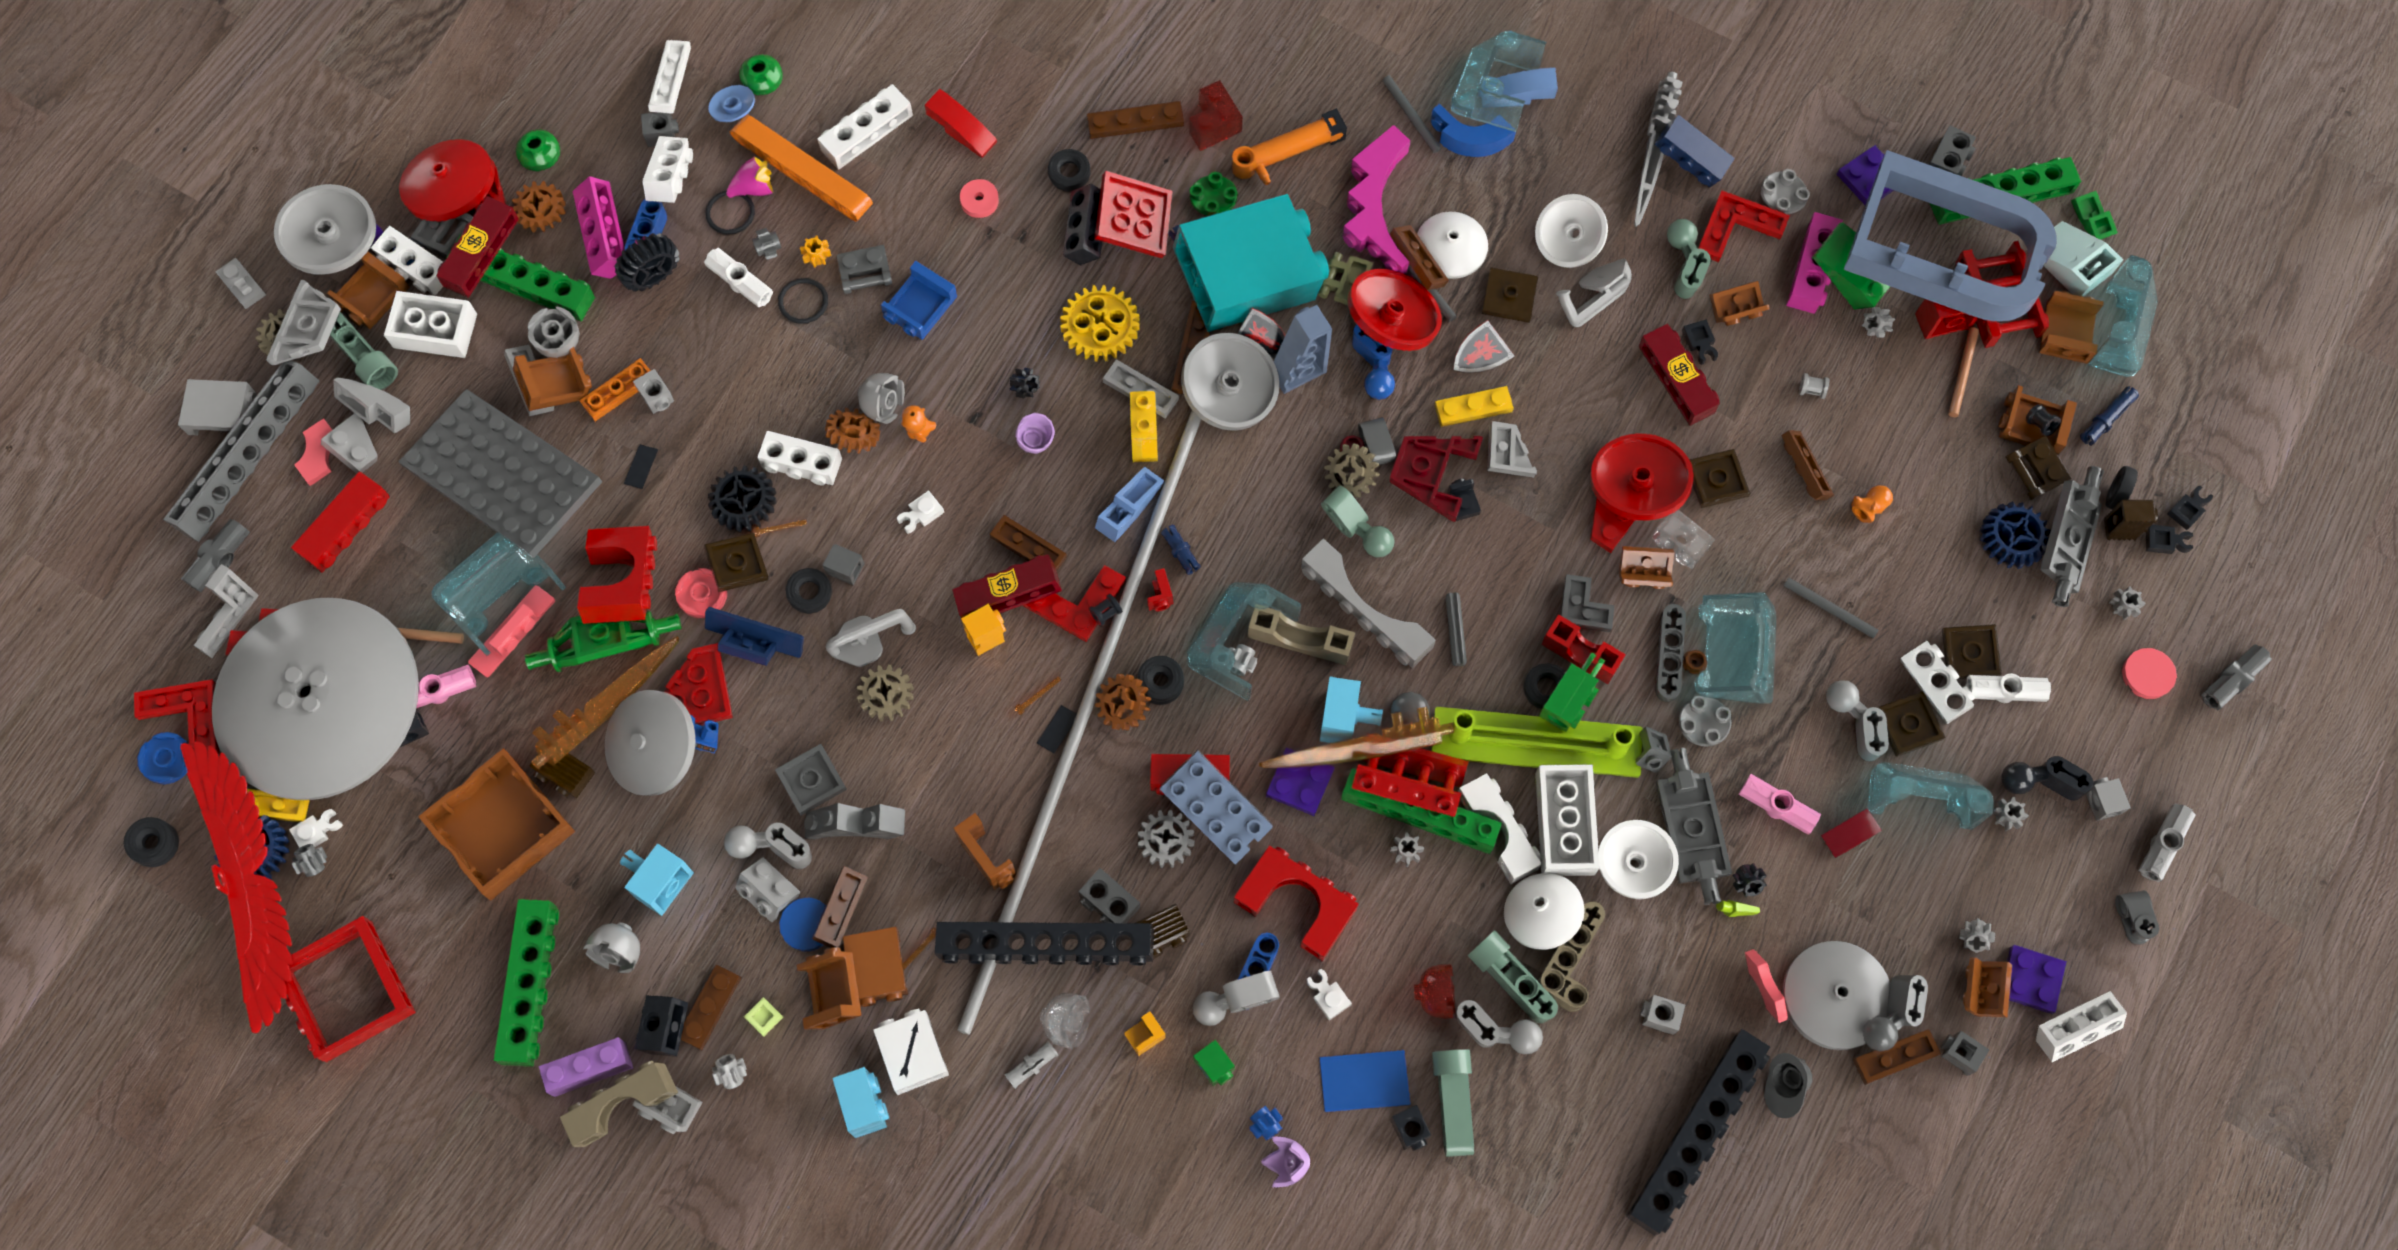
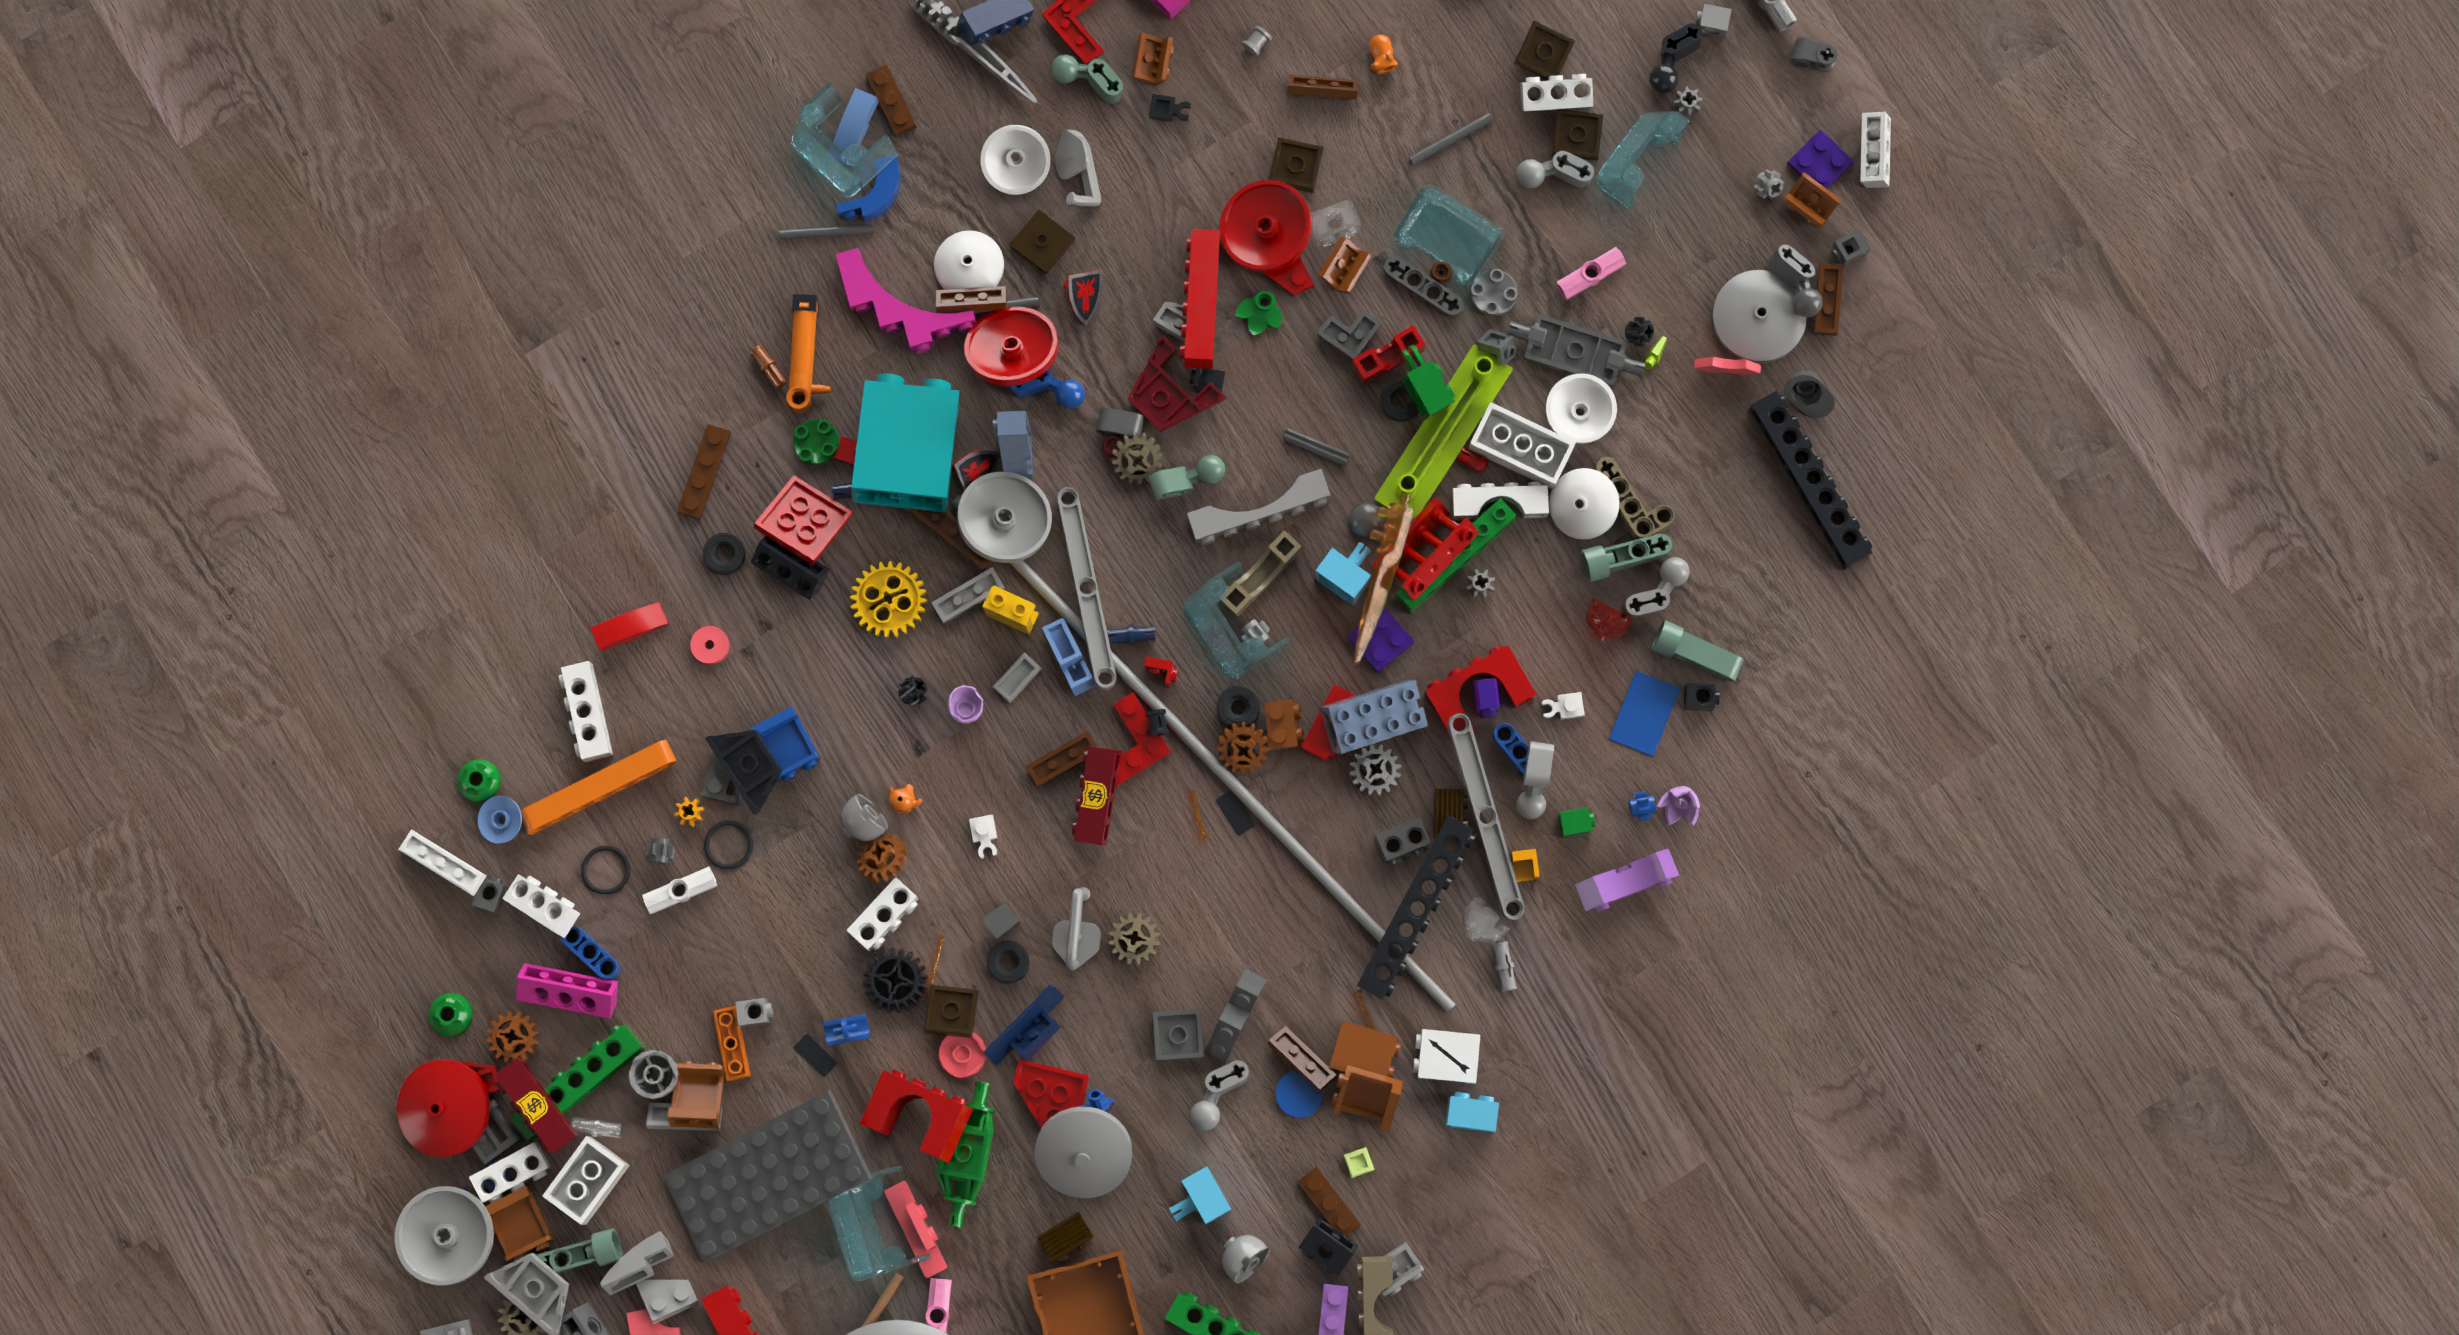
camera: 60 degrees left, 10 degrees up
clear orange piece [531,636,680,769] -> none
black gear [614,233,680,292] -> none
light grey gear [712,1054,747,1089] -> none
dark pink hat [726,157,773,198] -> none
light grey bracket [735,857,800,922] -> none
dark orange panel [953,813,1016,890] -> none
light orange brick [961,604,1006,656] -> none
clear red brick [1189,80,1243,151] -> none
olive plate [1318,252,1373,305] -> none
yellow plate [1435,386,1513,427] -> none
dark red brick [1638,324,1720,426] -> none
light grey brick [1640,995,1685,1035] -> none
dark red slope [1821,808,1882,858] -> none
white piece [1966,673,2051,703] -> none
none -> clear pin [572,1116,622,1139]
none -> black wing [705,730,783,815]
none -> dark orange axle [750,345,786,389]
none -> blue hips [823,1014,871,1047]
none -> reddish brown plate [866,64,917,137]
none -> light grey tile [992,652,1042,704]
none -> light grey beam [1057,487,1116,690]
none -> red brick [1180,229,1220,369]
none -> green plate [1235,291,1282,336]
none -> dark orange bracket [1264,699,1305,751]
none -> light grey beam [1447,714,1524,920]
none -> red pin [1457,447,1489,473]
none -> dark purple brick [1472,678,1500,719]
none -> medium lavender brick [1575,849,1679,913]

